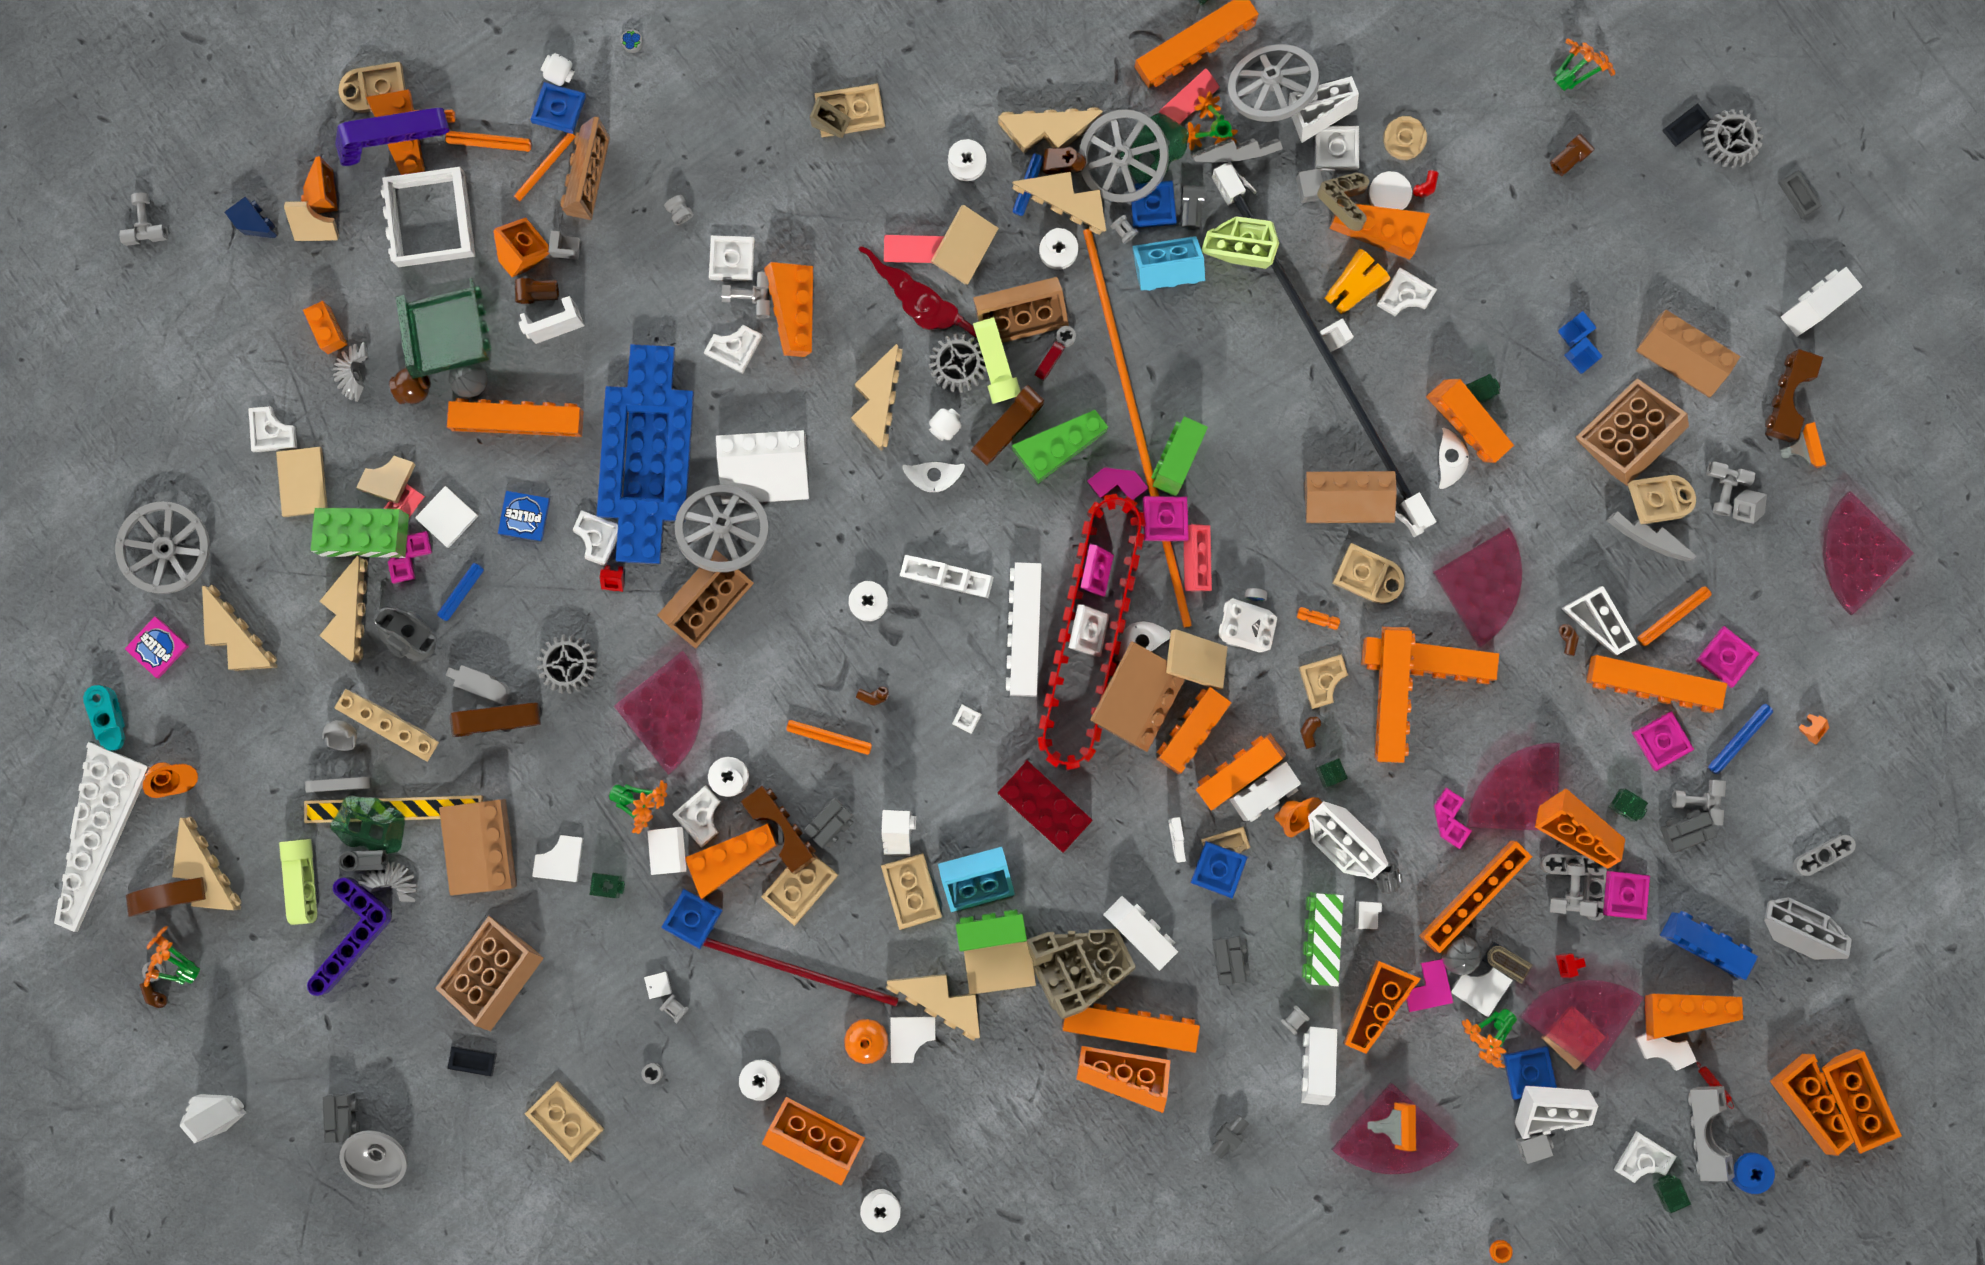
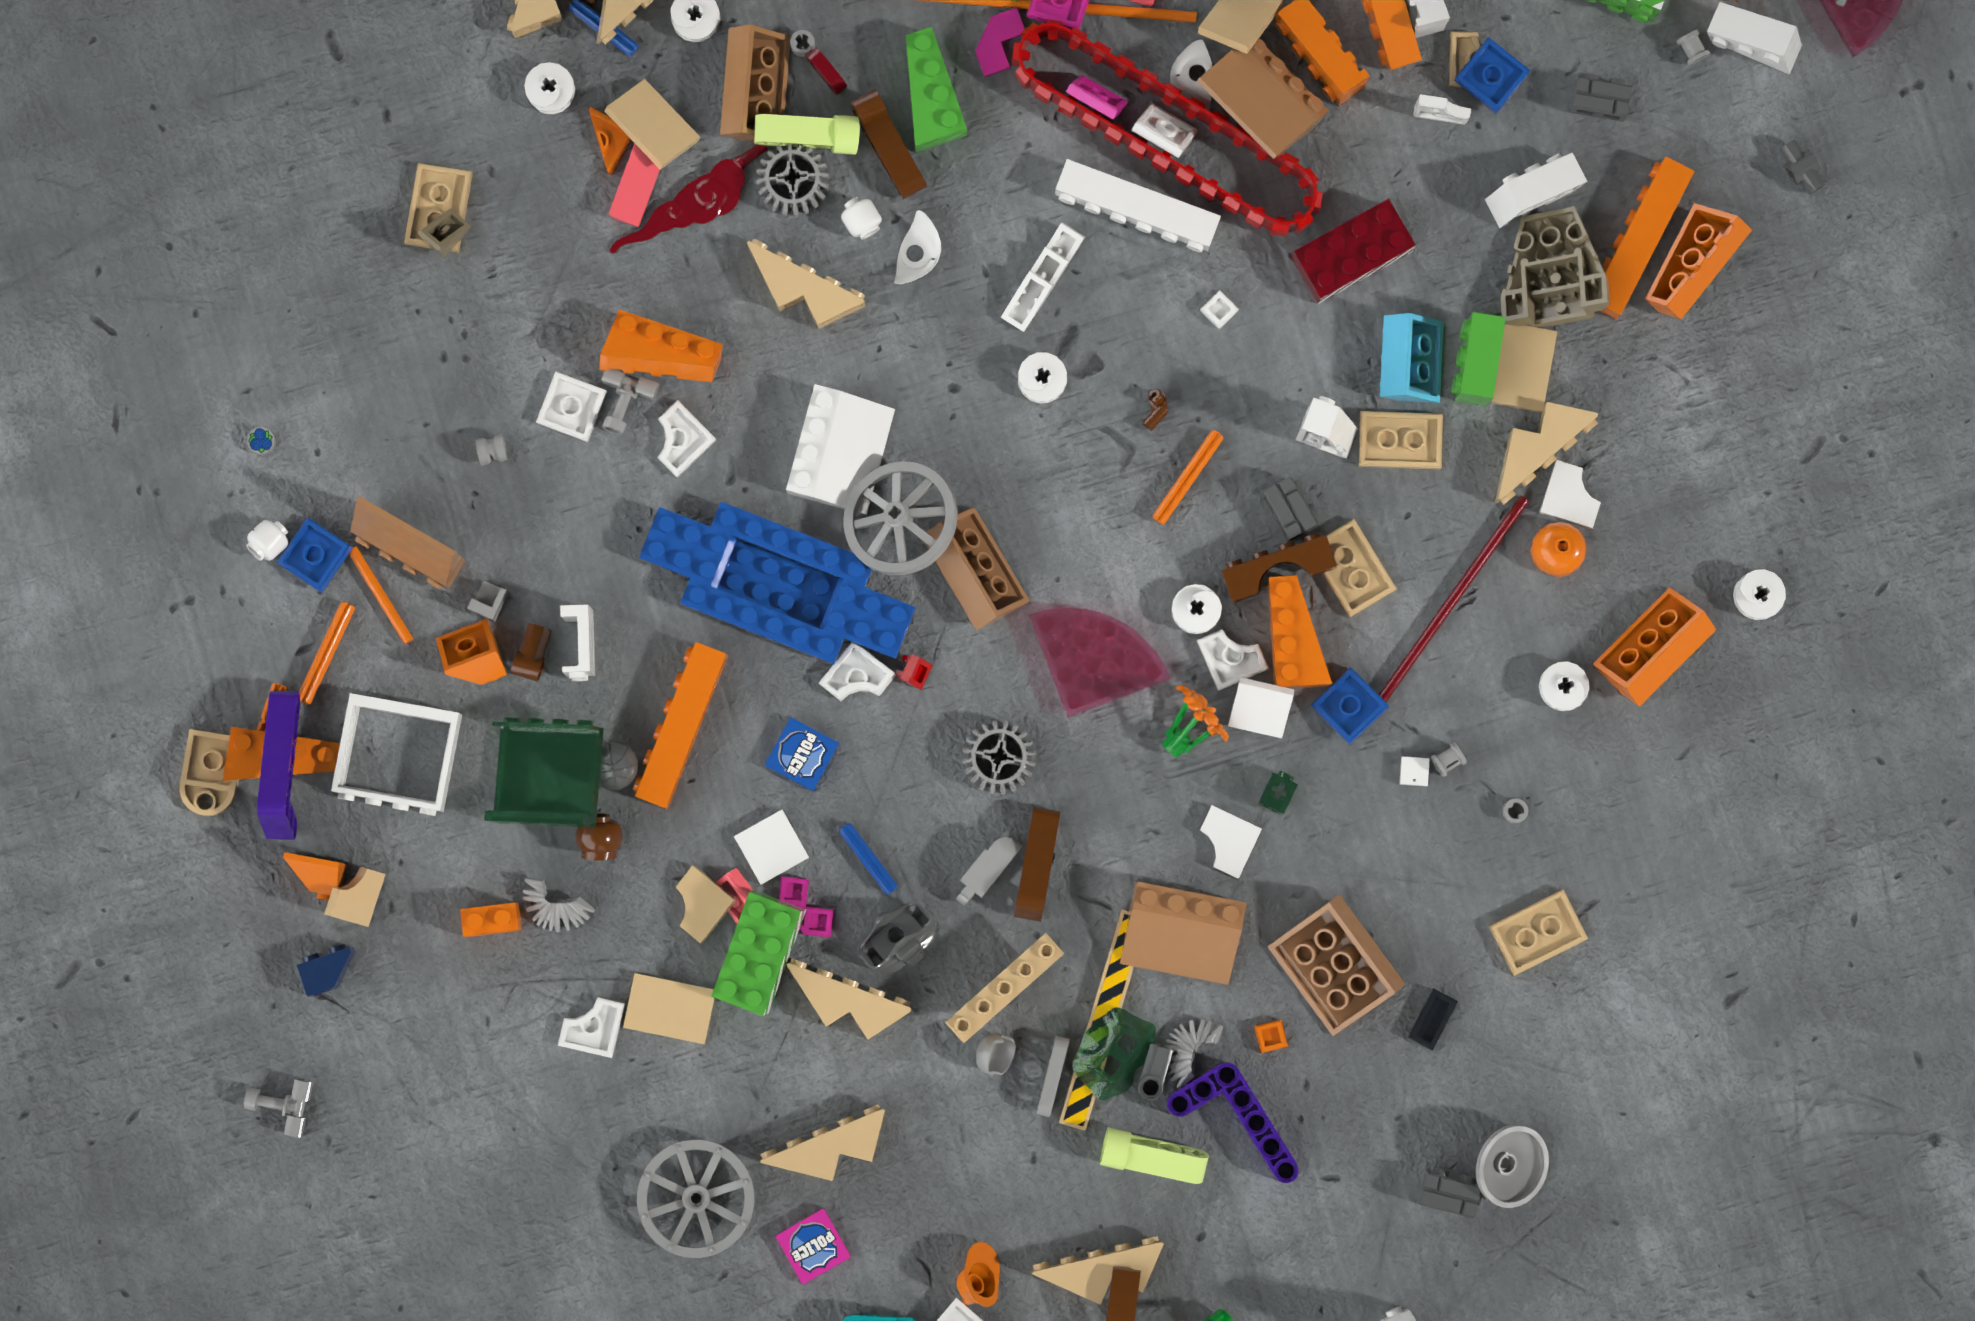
camera: 75 degrees left, 0 degrees up
none -> orange tile [589,107,631,176]
none -> orange tile [1254,1020,1288,1053]

